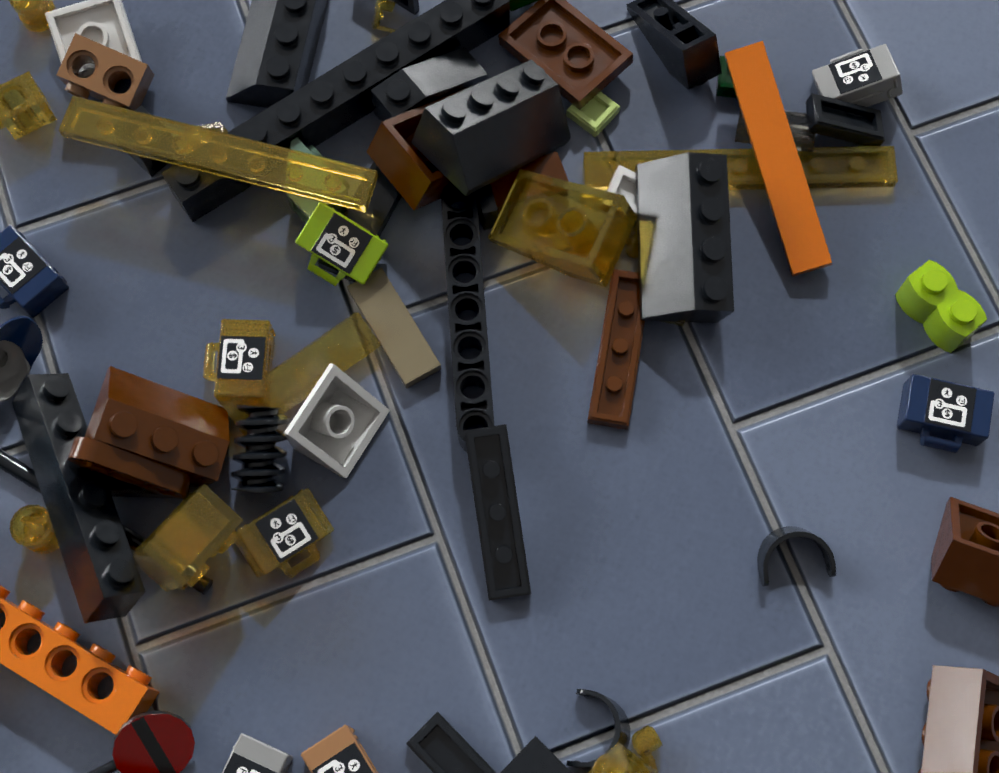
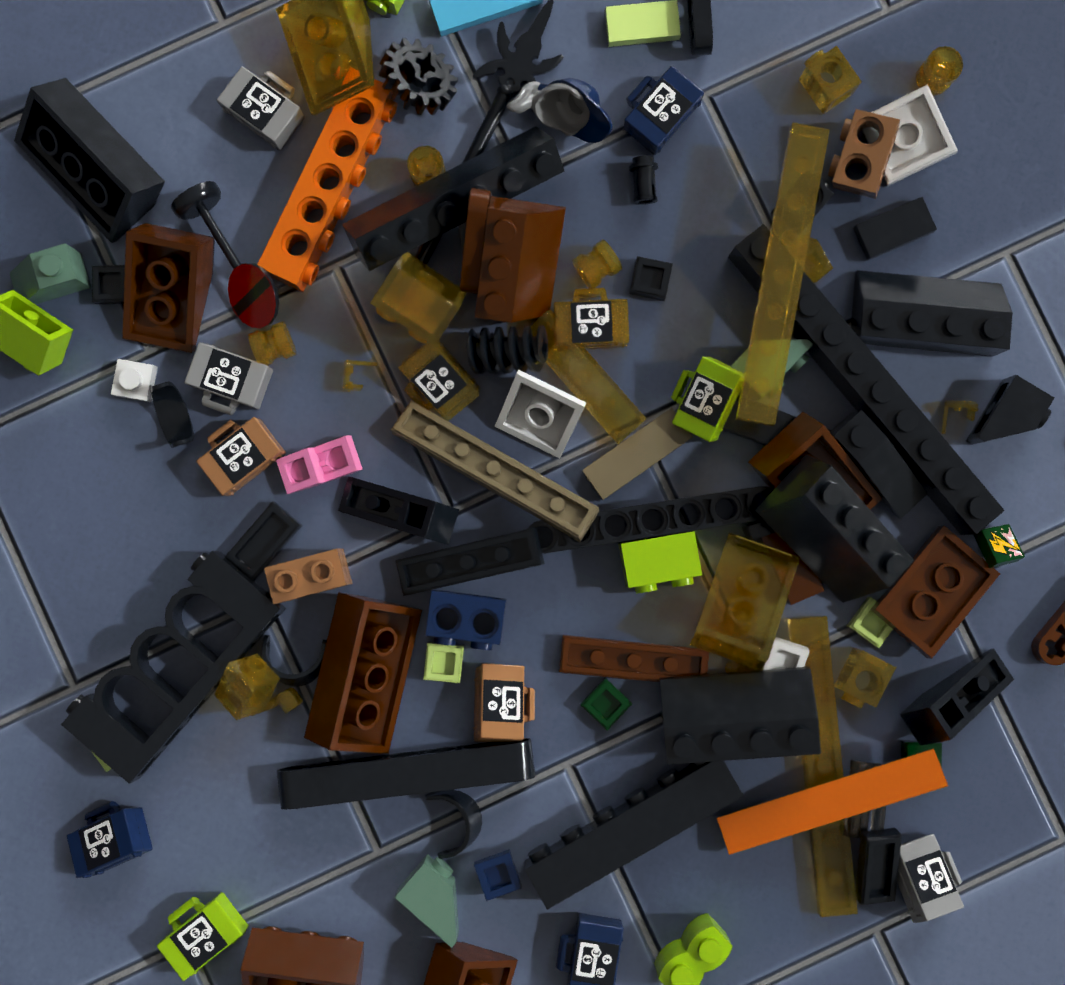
camera: 85 degrees right, 15 degrees up
none -> clear yellow wheel [248,321,297,366]
none -> medium nougat brick [264,548,353,604]
none -> bright pink slope [276,435,363,494]
none -> black beam [277,738,535,810]
none -> reddish brown slope [304,592,422,754]
none -> black slope [338,476,459,545]
none -> clear yellow piece [343,360,378,392]
none -> dark tan tile [391,401,599,542]
none -> sand green slope [394,854,459,948]
none -> yellowish green tile [423,642,464,683]
none -> dark blue brick [426,589,506,650]
none -> medium nougat piece [473,663,535,743]
none -> dark blue plate [474,849,522,901]
none -> black brick [525,761,744,910]
none -> clear yellow wheel [572,239,622,290]
none -> dark green tile [580,678,632,731]
none -> lime brick [618,531,702,594]
none -> black pin [629,155,658,204]
none -> black tile [629,256,673,301]
none -> clear yellow brick [834,647,896,709]
none -> black tile [853,197,937,261]

